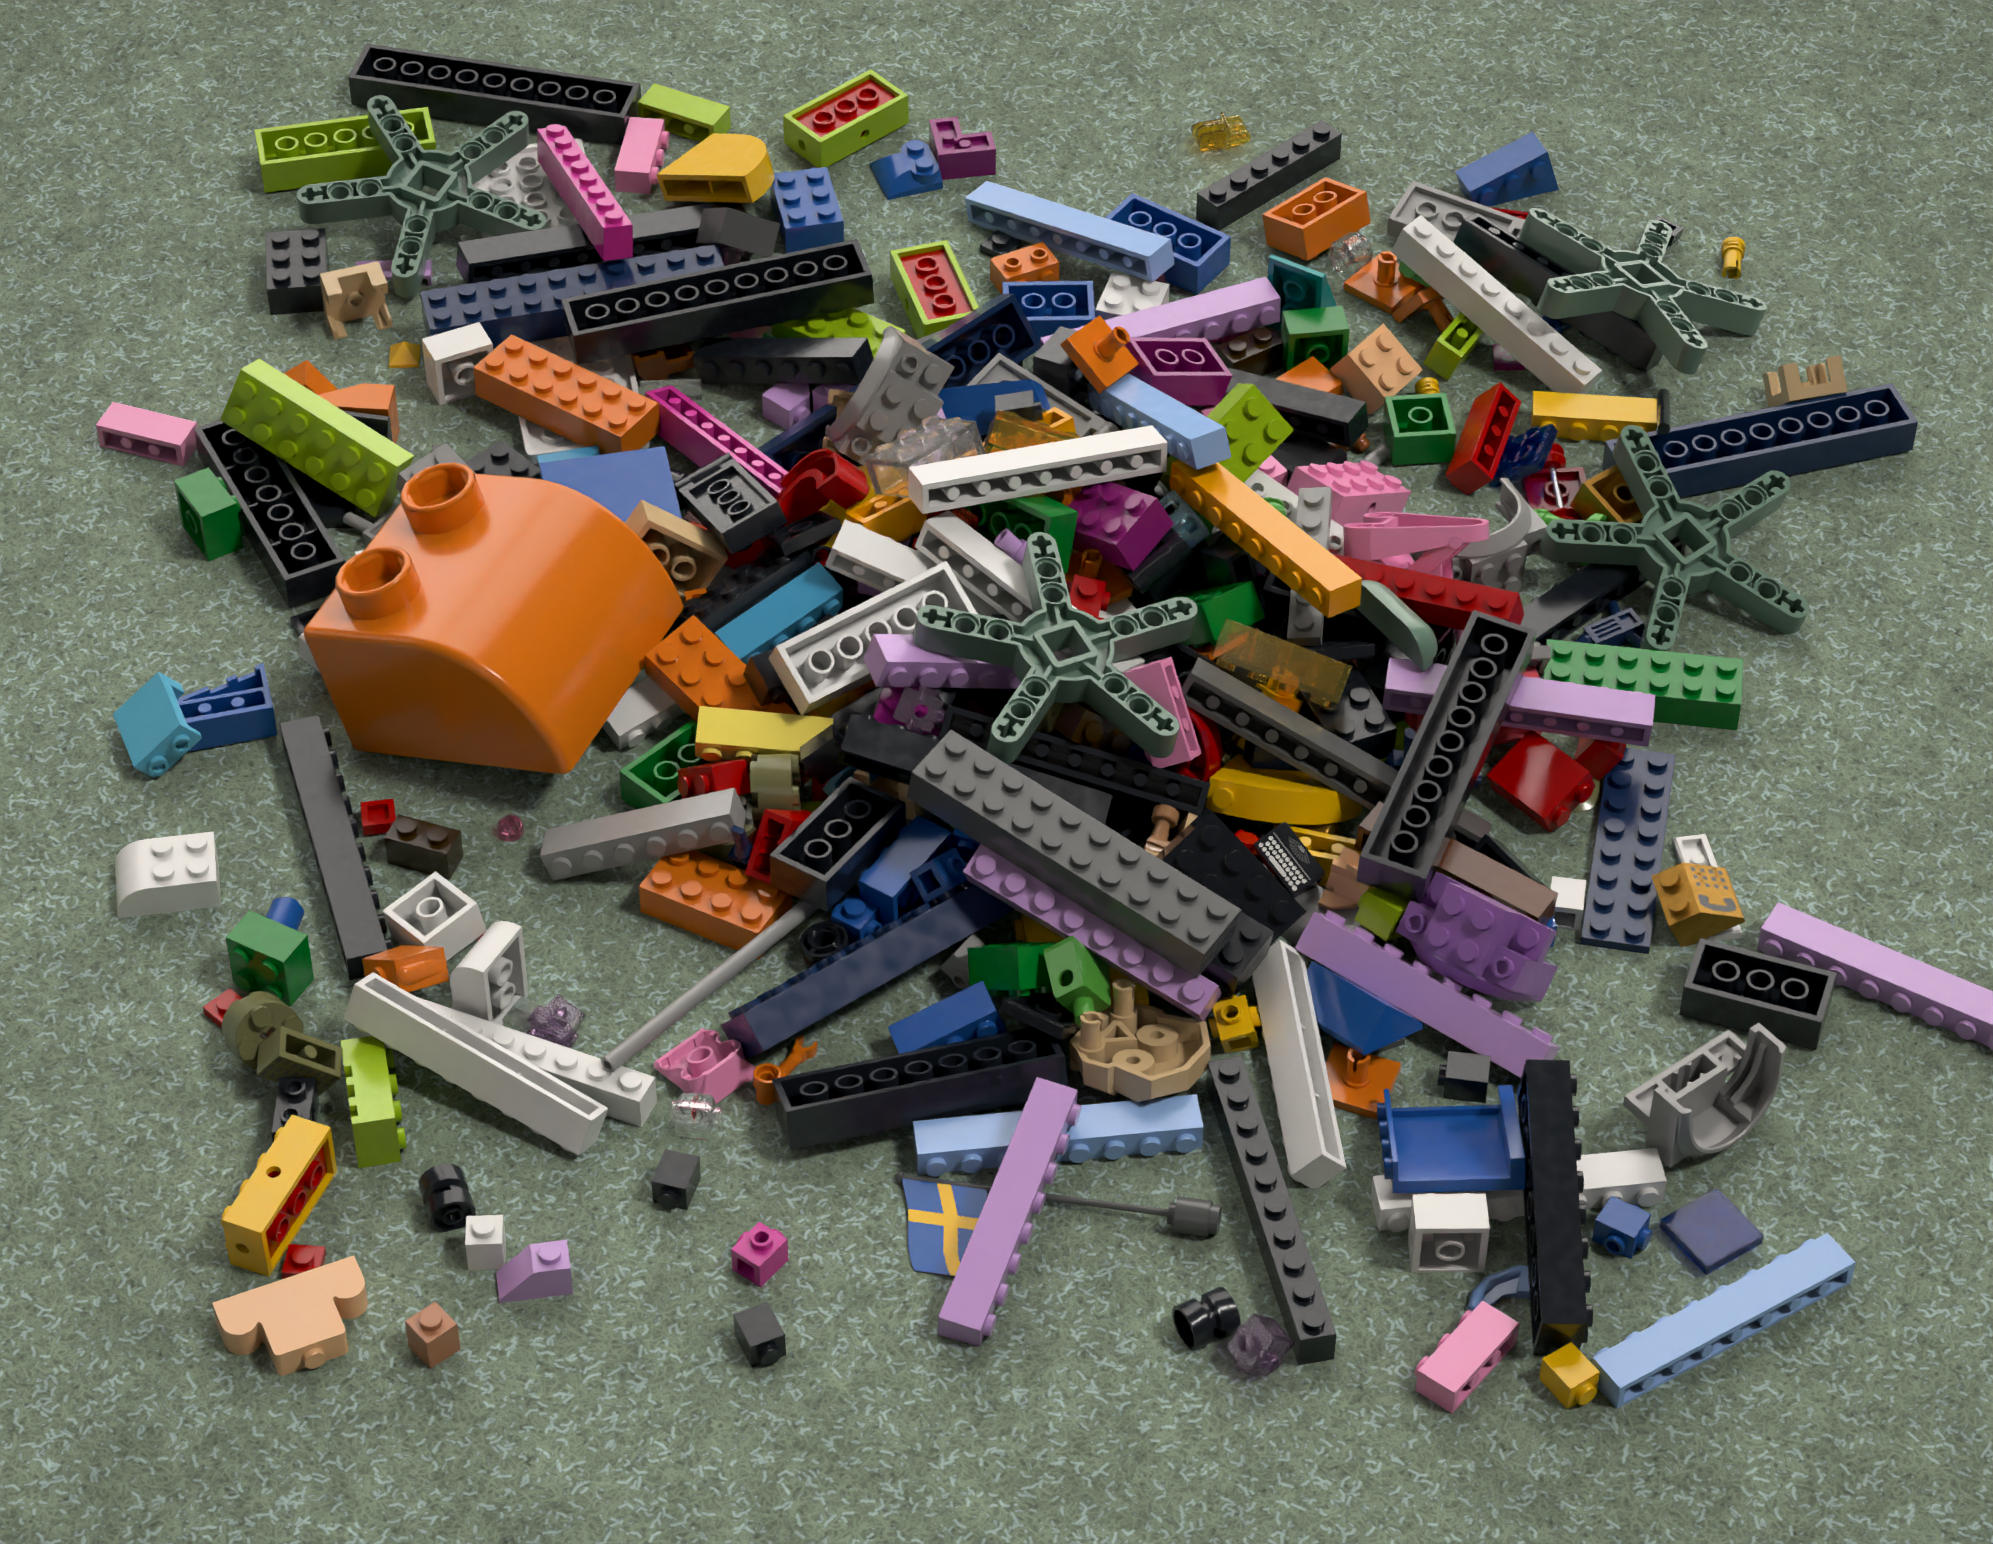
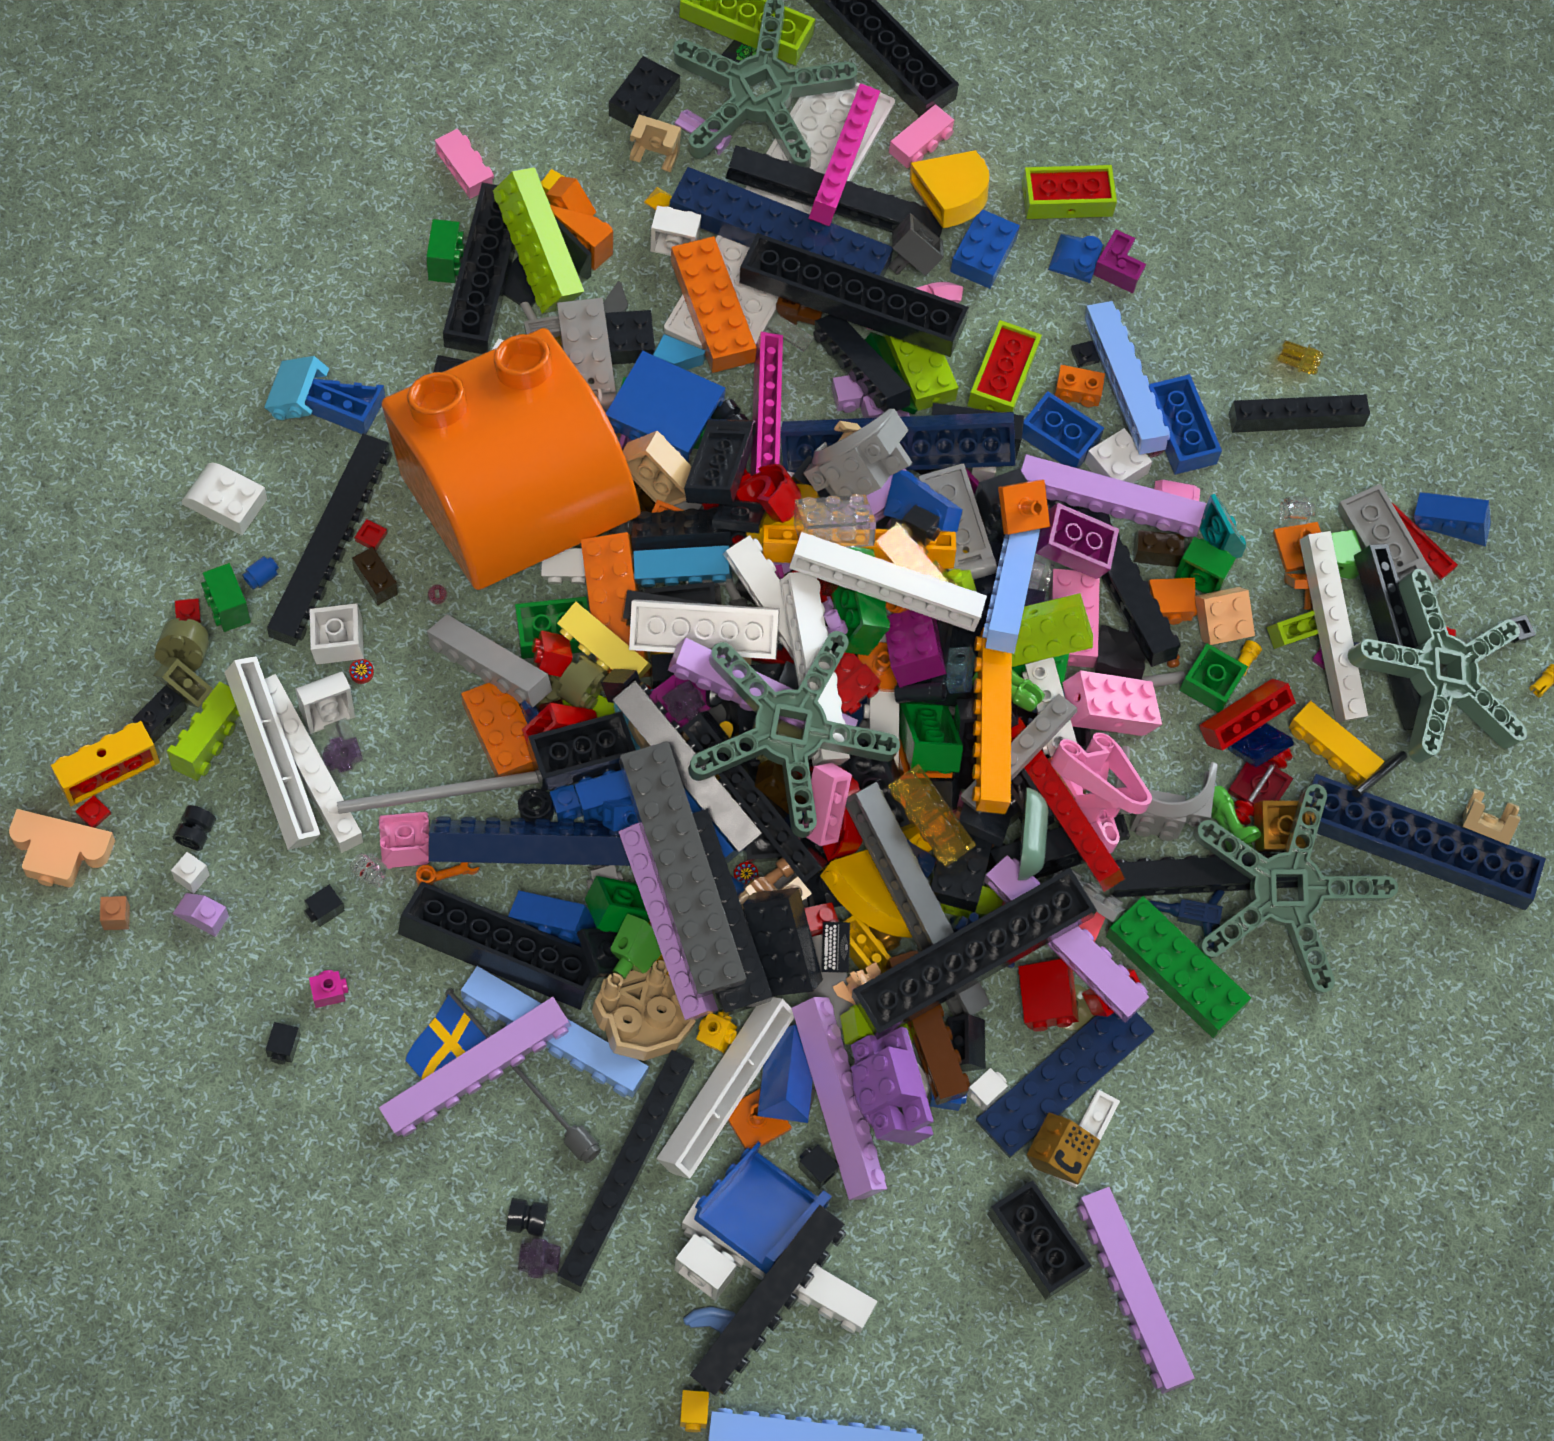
camera: 30 degrees right, 20 degrees up
orange torso [362,945,450,992] -> none
lime brick [638,83,731,142] -> none
orange brick [1262,177,1371,261] -> none
bright pink brick [1415,1300,1519,1413] -> none
blue brick [1592,1196,1653,1258] -> none
light grey piece [1623,1023,1787,1167] -> none
clear blue tile [1659,1188,1764,1275] -> none

